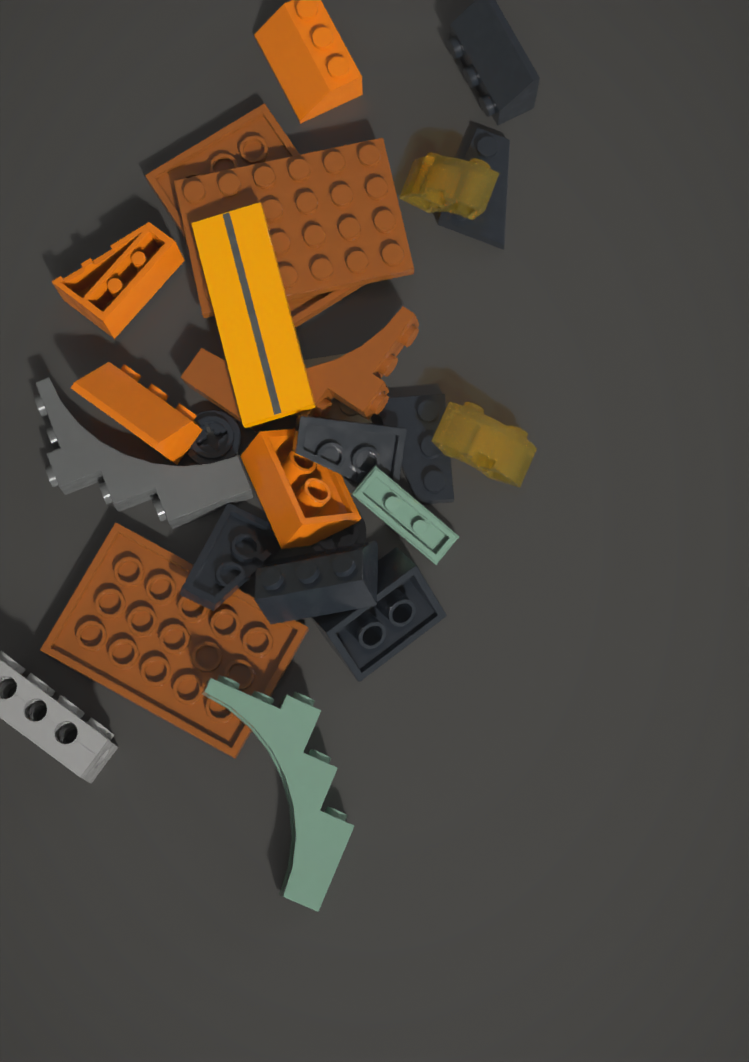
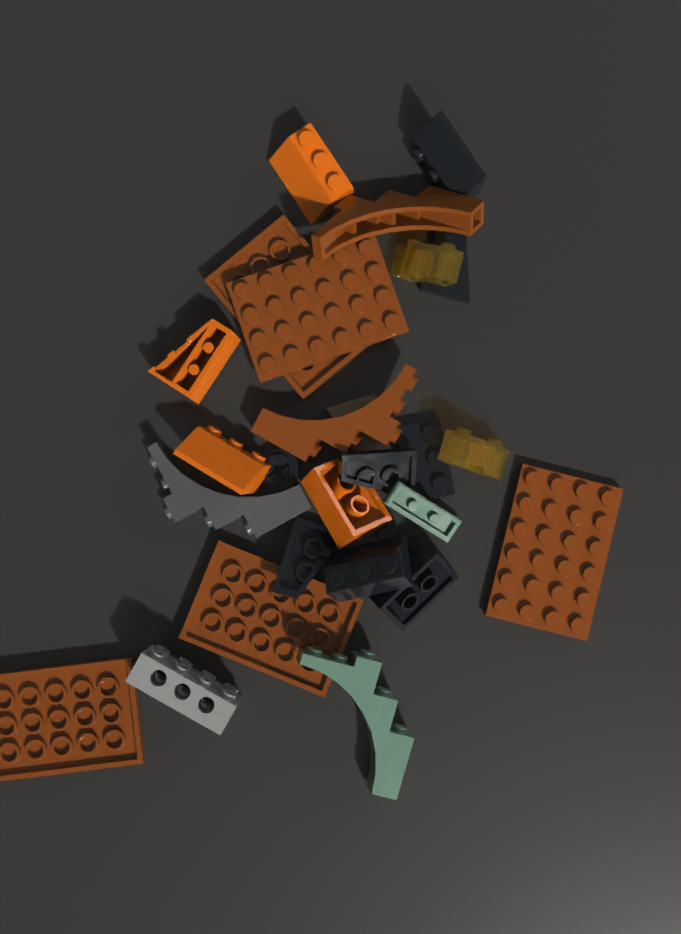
camera: 10 degrees left, 10 degrees up
light orange tile [191,202,316,428] -> none
none -> dark orange arch [311,185,484,261]
none -> dark orange plate [484,464,624,641]

